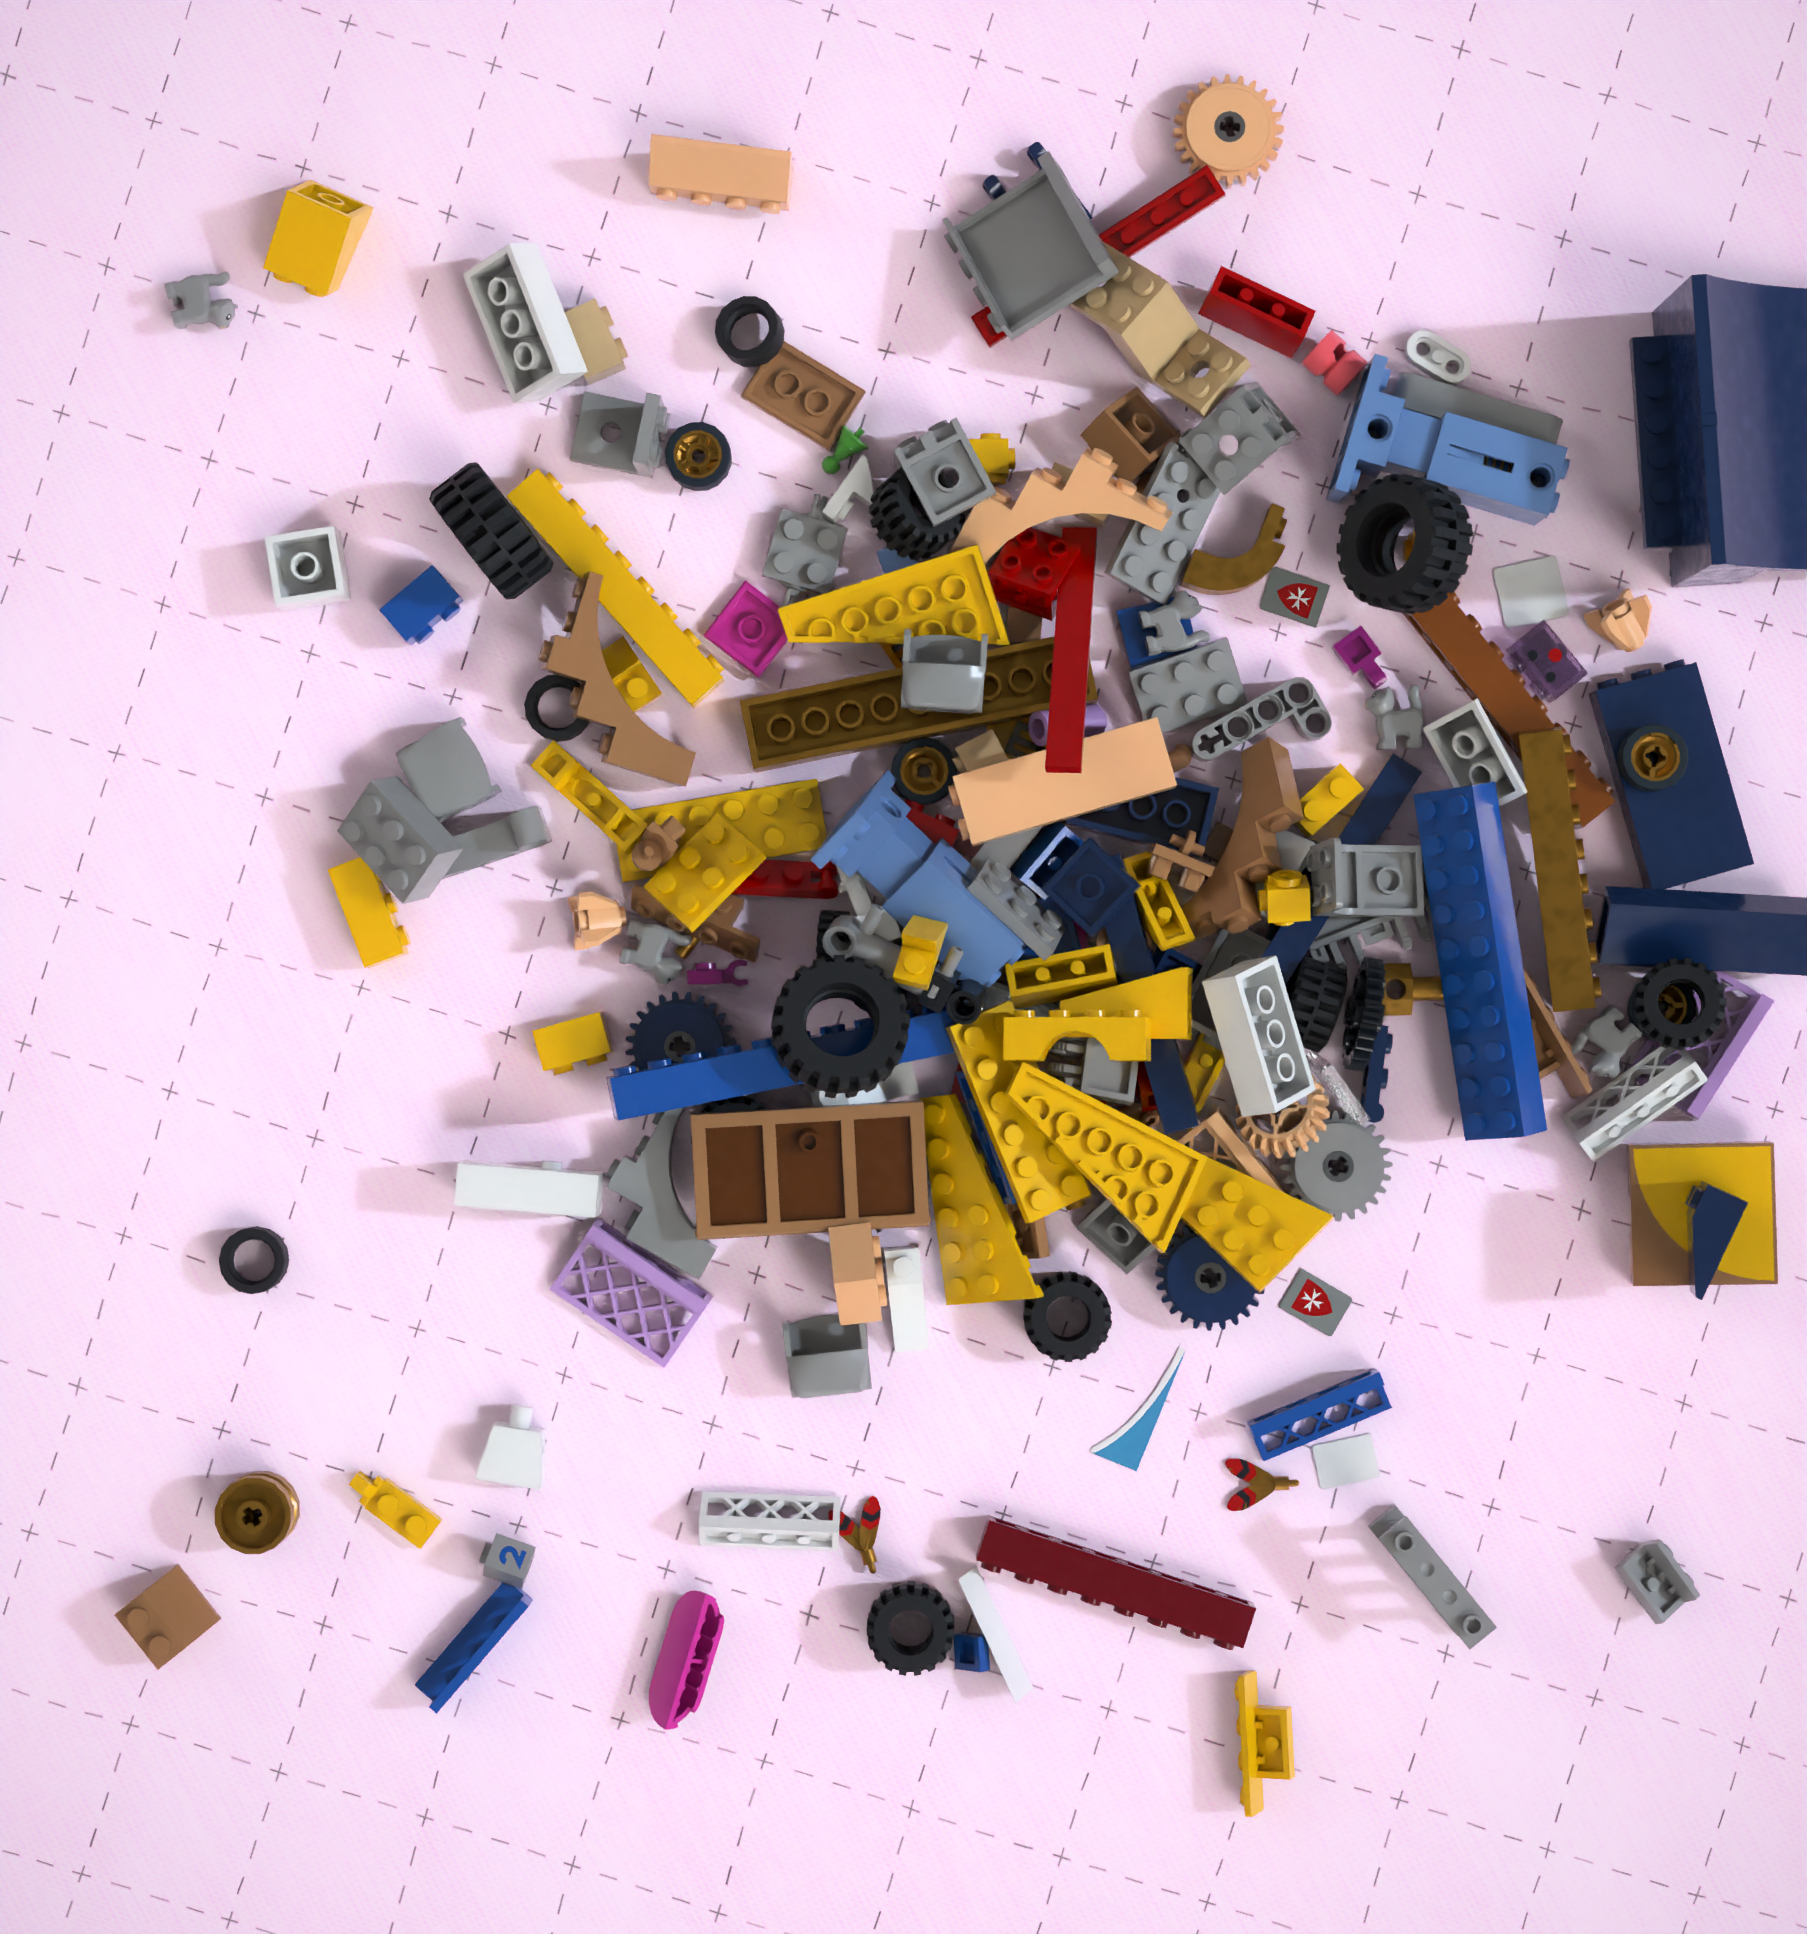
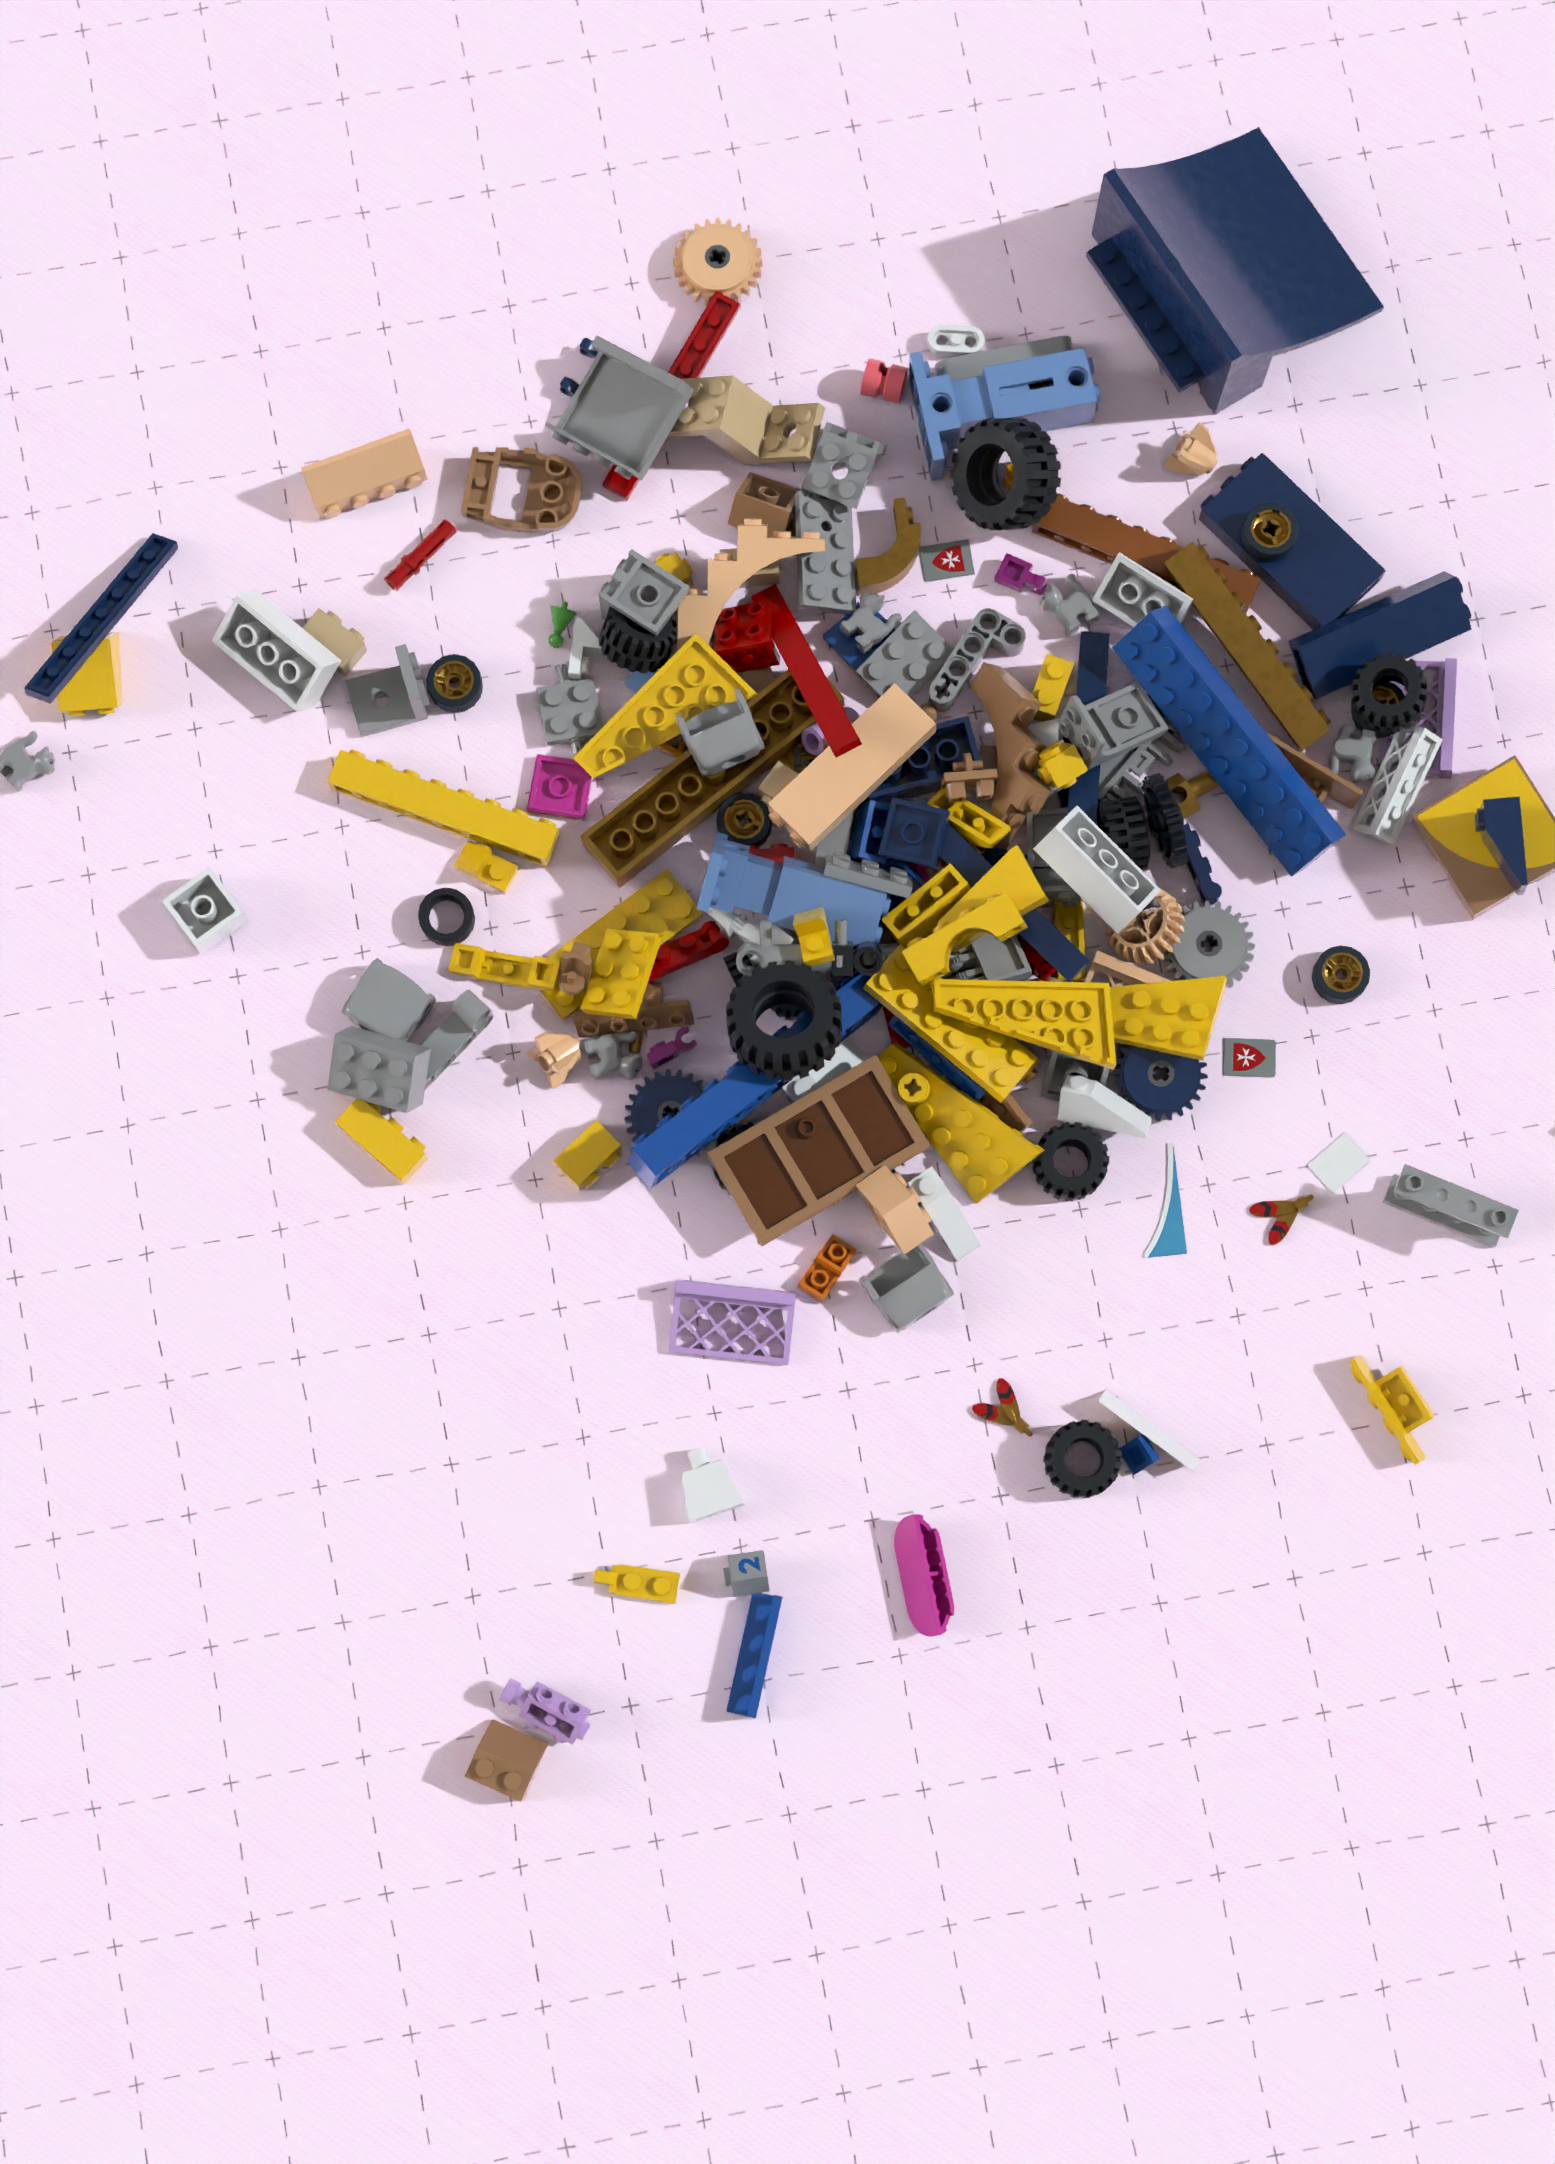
camera: 30 degrees left, 10 degrees down
pearl gold wheel [215,1471,300,1554] -> none
black tyre [219,1226,290,1294] -> none
blue brick [379,565,464,646] -> none
black tyre [429,462,554,600] -> none
white brick [454,1160,605,1218] -> none
medium nougat arch [538,571,696,786] -> none
light grey arch [605,1107,718,1280] -> none
white fence [699,1491,841,1552] -> none
black tyre [715,296,785,367] -> none
medium nougat tile [741,341,866,452] -> none
dark red brick [976,1515,1257,1650] -> none
red brick [1198,266,1316,359] -> none
blue fence [1247,1368,1392,1462] -> none
clear tile [1306,1051,1370,1126] -> none
white sticker [1493,556,1569,629] -> none
clear purple brick [1505,619,1588,703] -> none
none -> dark blue tile [24,533,179,704]
none -> red pin [384,519,457,592]
none -> medium nougat slope [461,447,582,533]
none -> lavender brick [499,1678,591,1745]
none -> orange slope [797,1234,857,1304]
none -> yellow wheel [898,1073,930,1104]
none -> white slope [1057,1075,1152,1139]
none -> wheel [1311,945,1370,1004]

